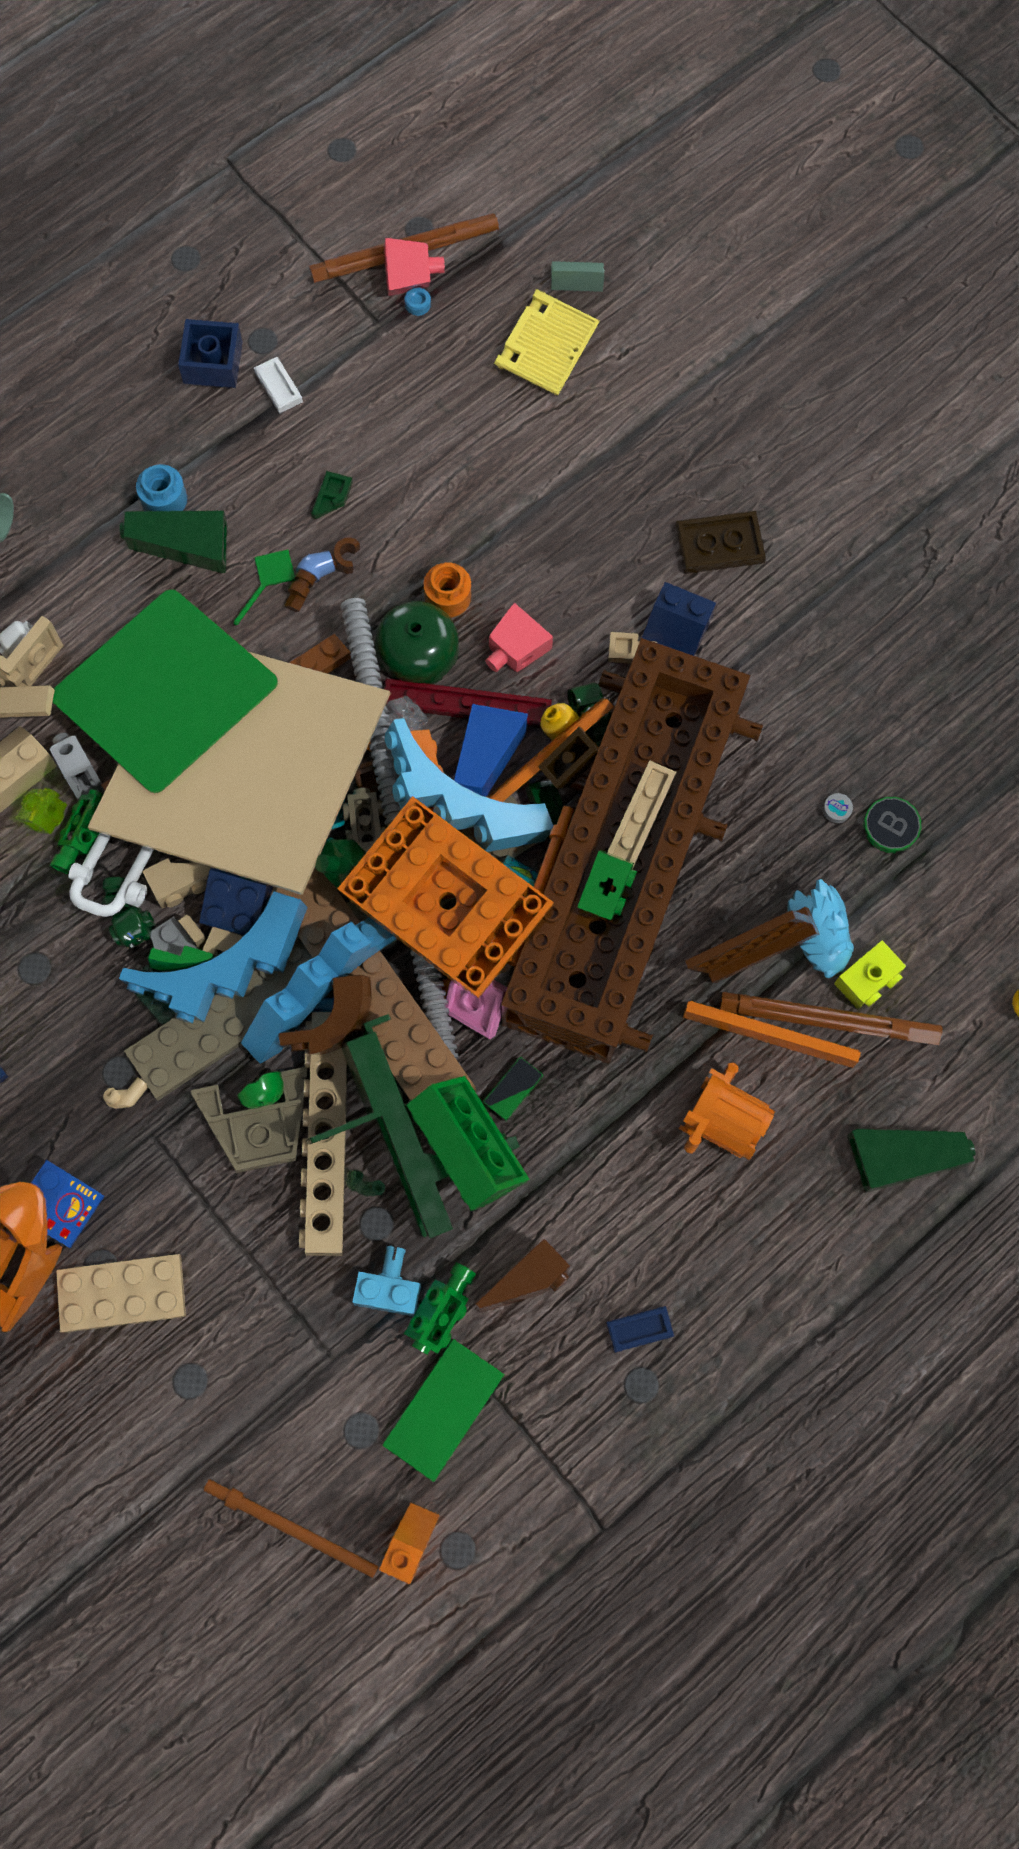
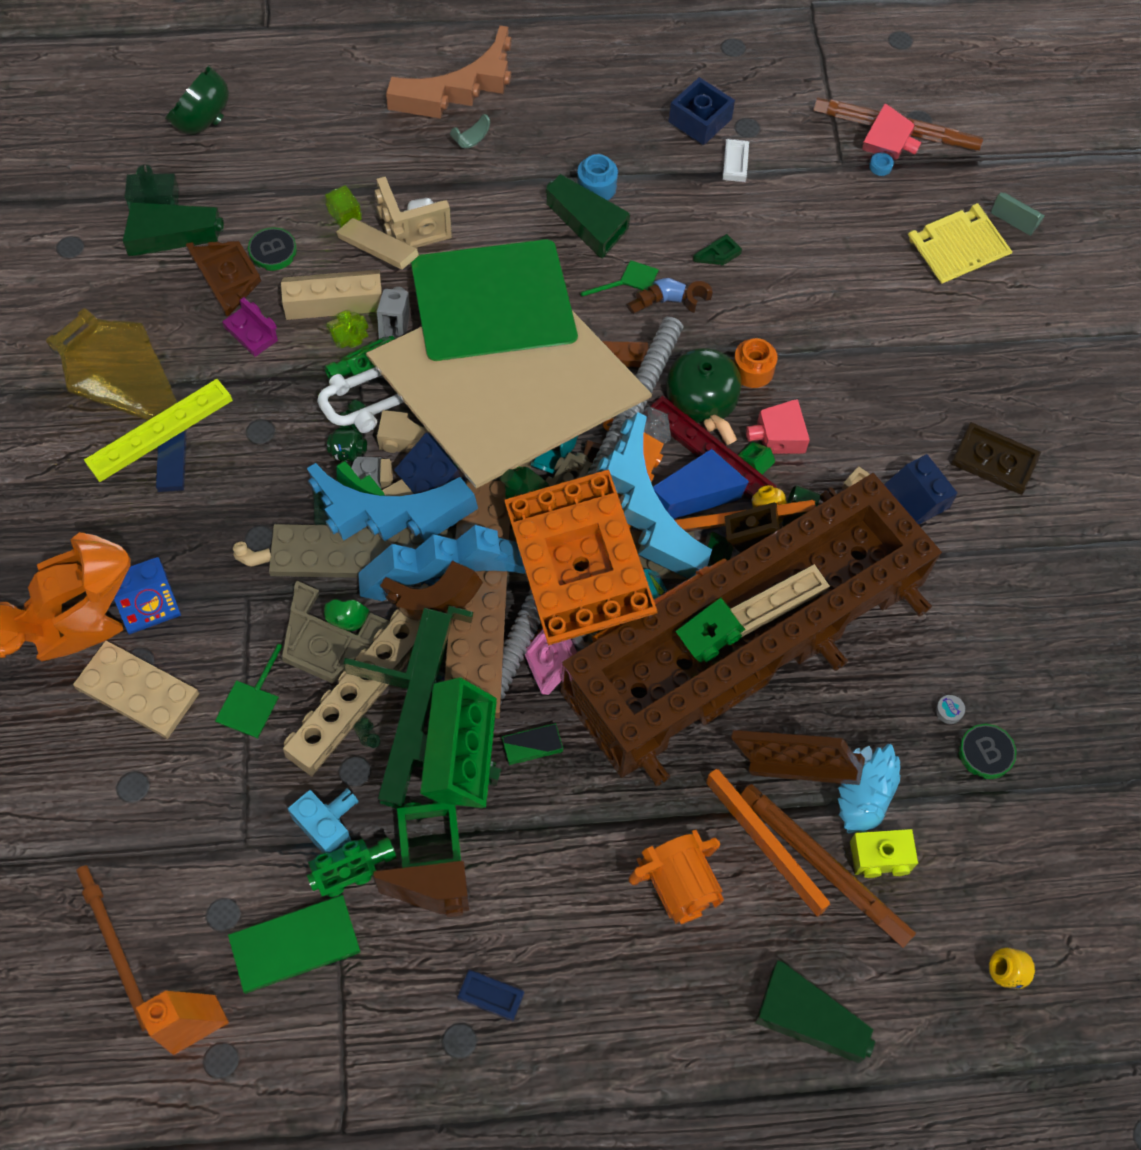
camera: 35 degrees right, 10 degrees down
none -> green piece [215,644,282,739]
none -> green window [397,801,461,868]
none -> light nougat arm [703,415,737,446]
none -> green slope [738,442,775,475]

